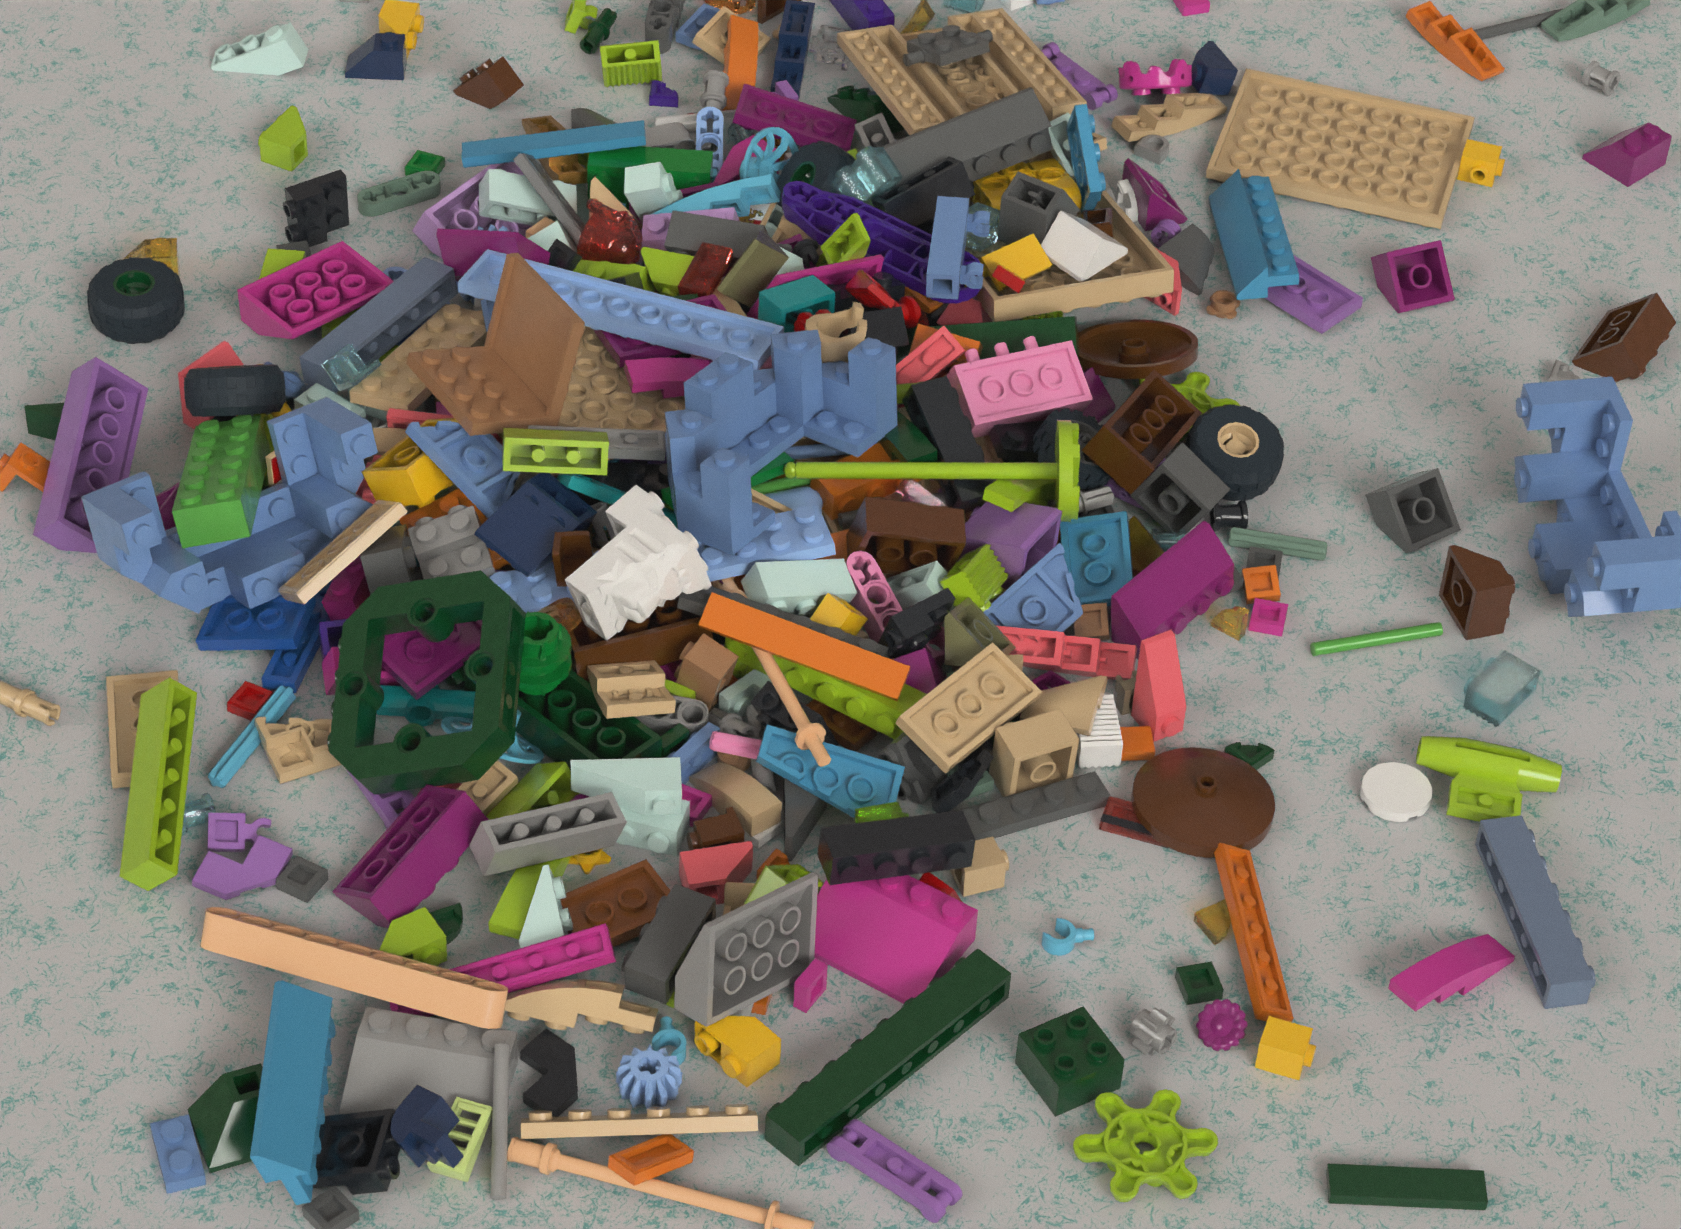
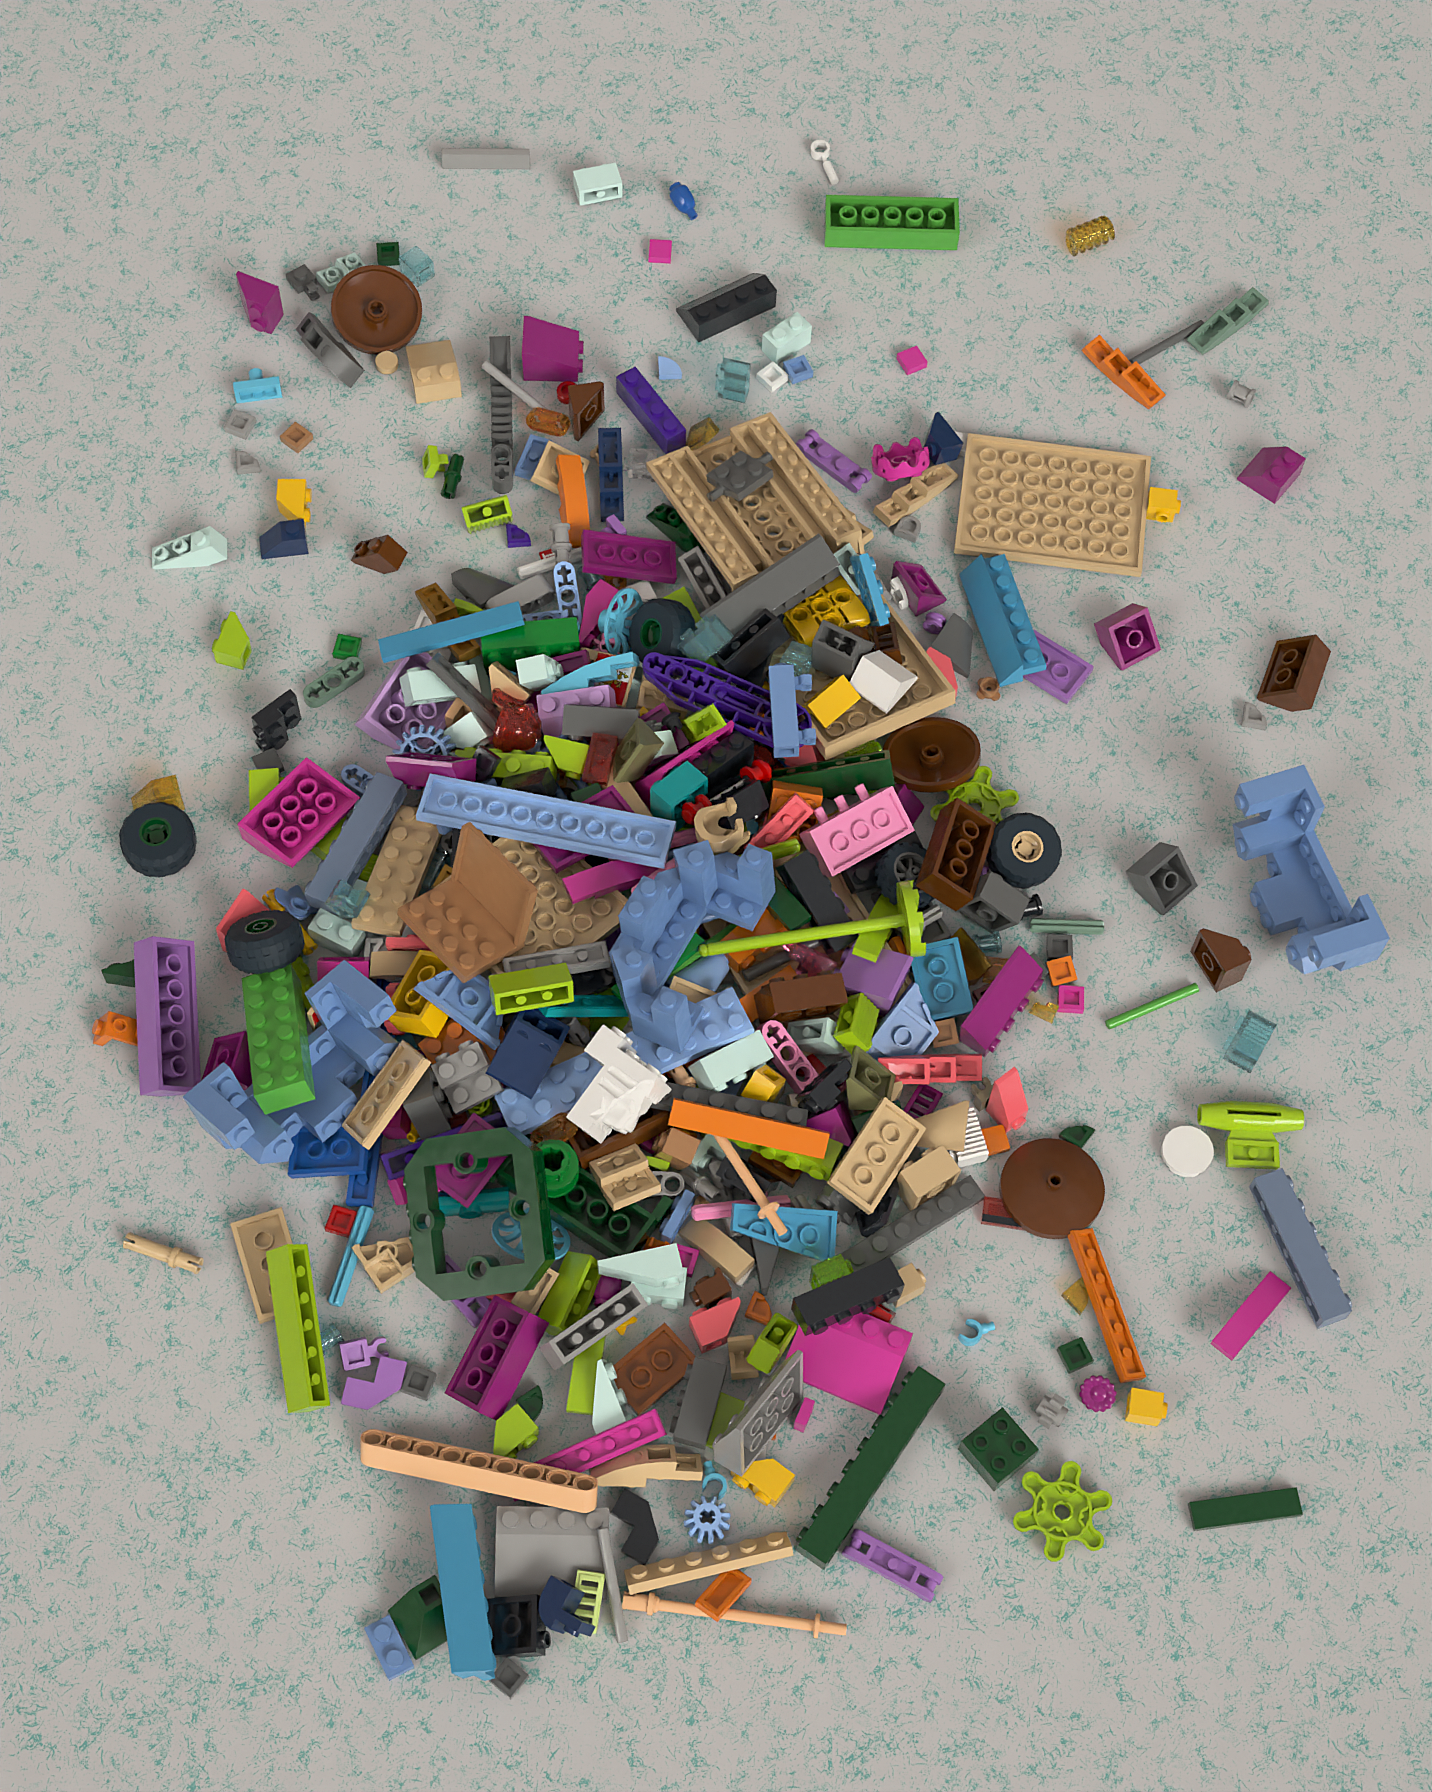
camera: 10 degrees left, 20 degrees up
reddish brown panel [552,531,593,587] -> none
red slope [845,269,895,309] -> none
red tile [992,264,1026,293] -> none

